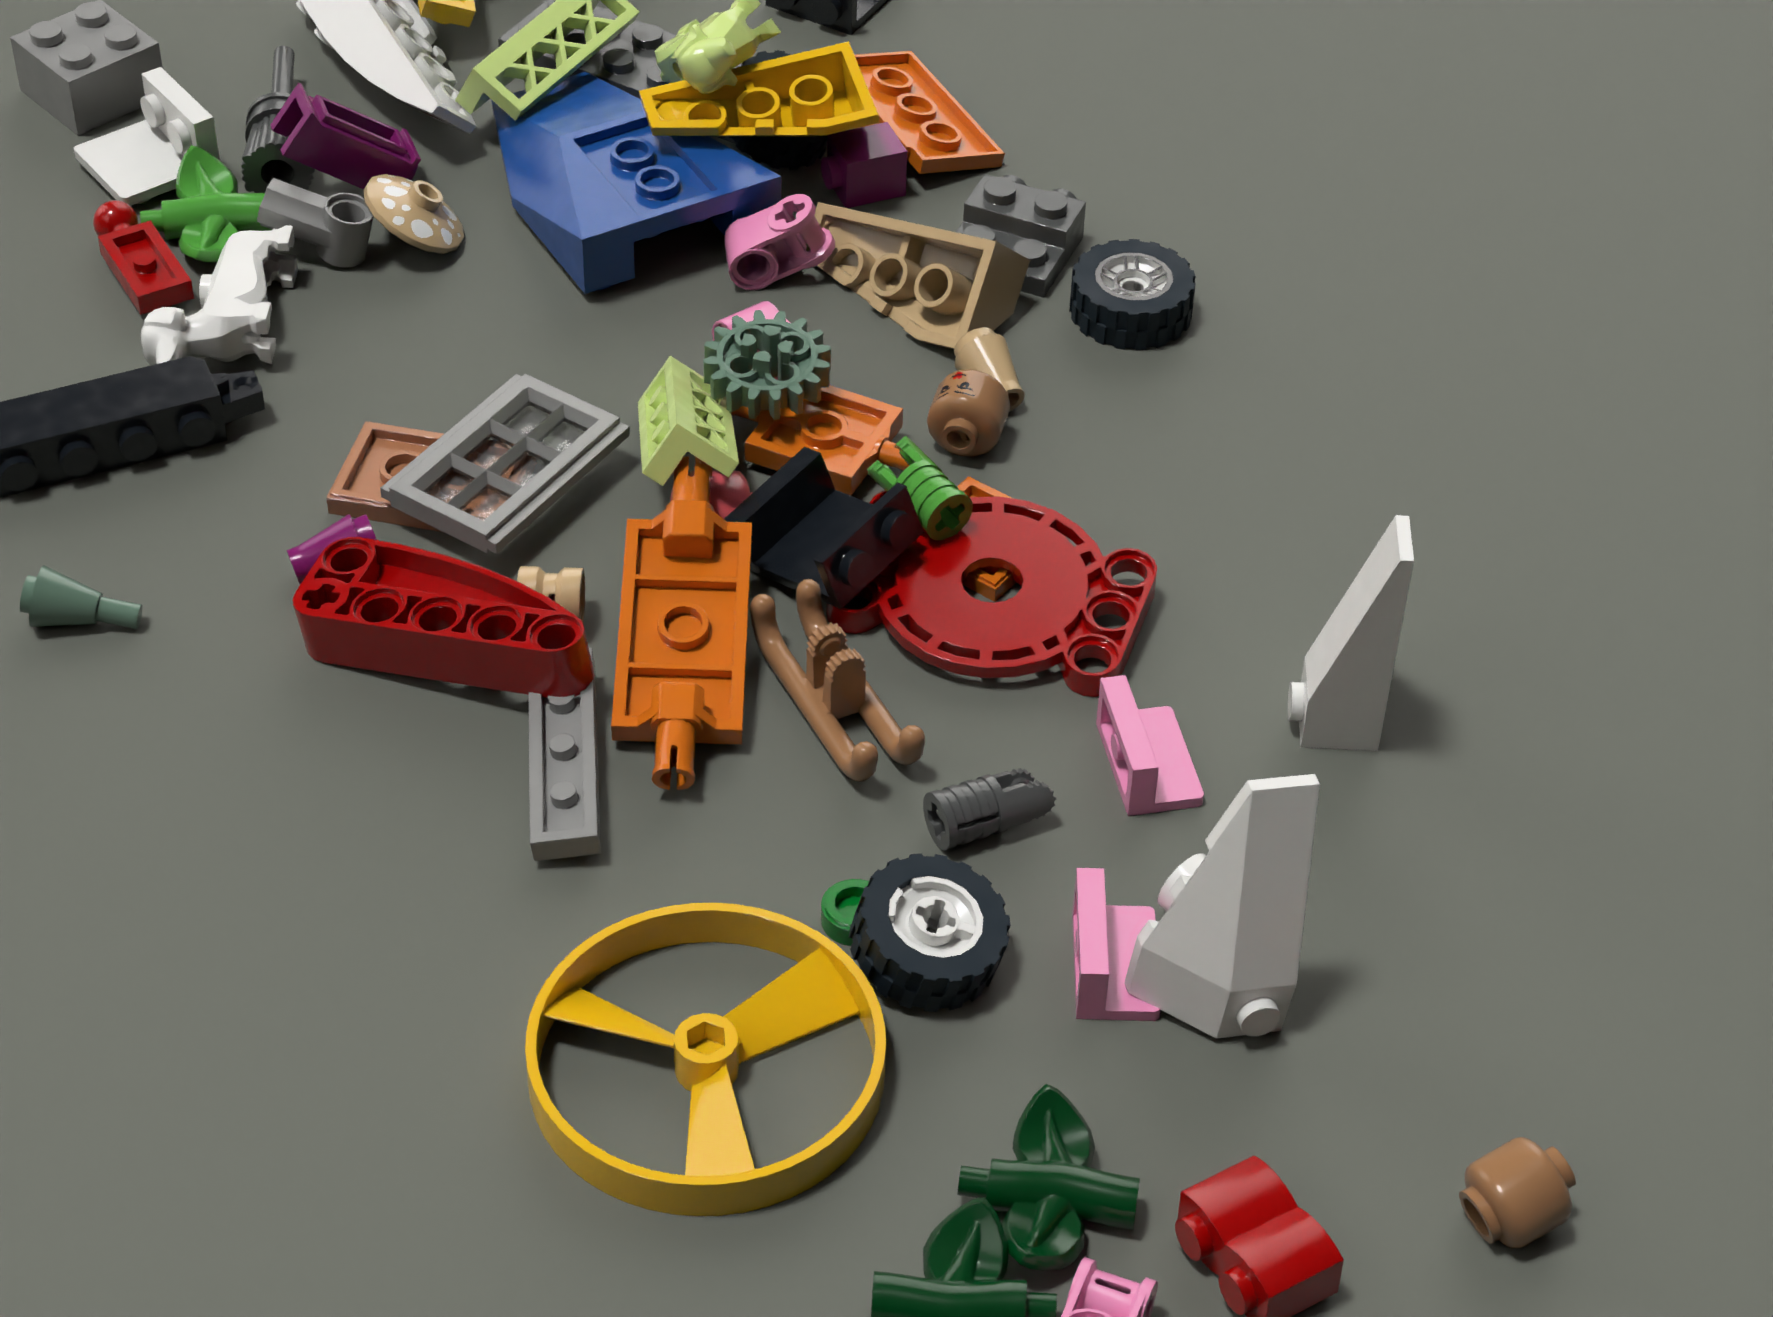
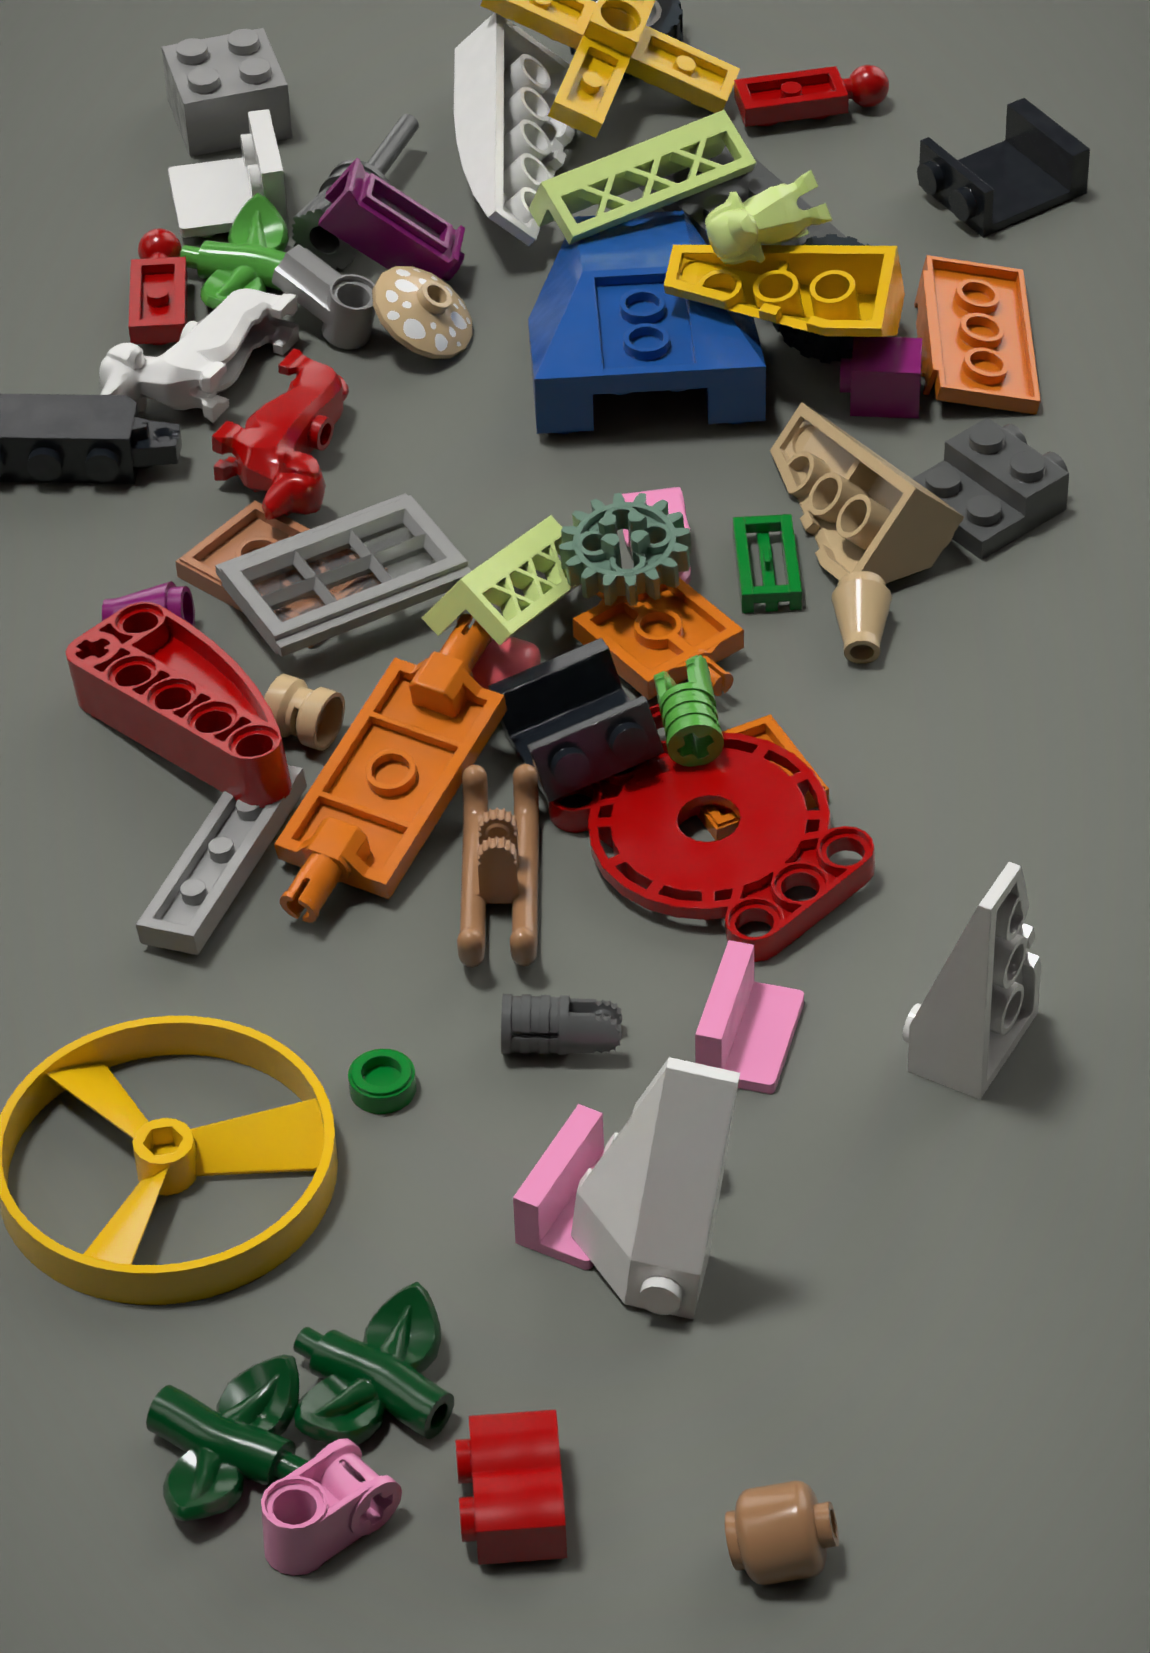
camera: 30 degrees right, 0 degrees up
bright pink piece [724,194,835,290] -> none
black wheel [849,853,1011,1012] -> none
medium nougat head [927,370,1010,456] -> none
black wheel [1069,239,1196,350] -> none
none -> red animal [212,348,349,520]
none -> green tile [733,514,802,613]

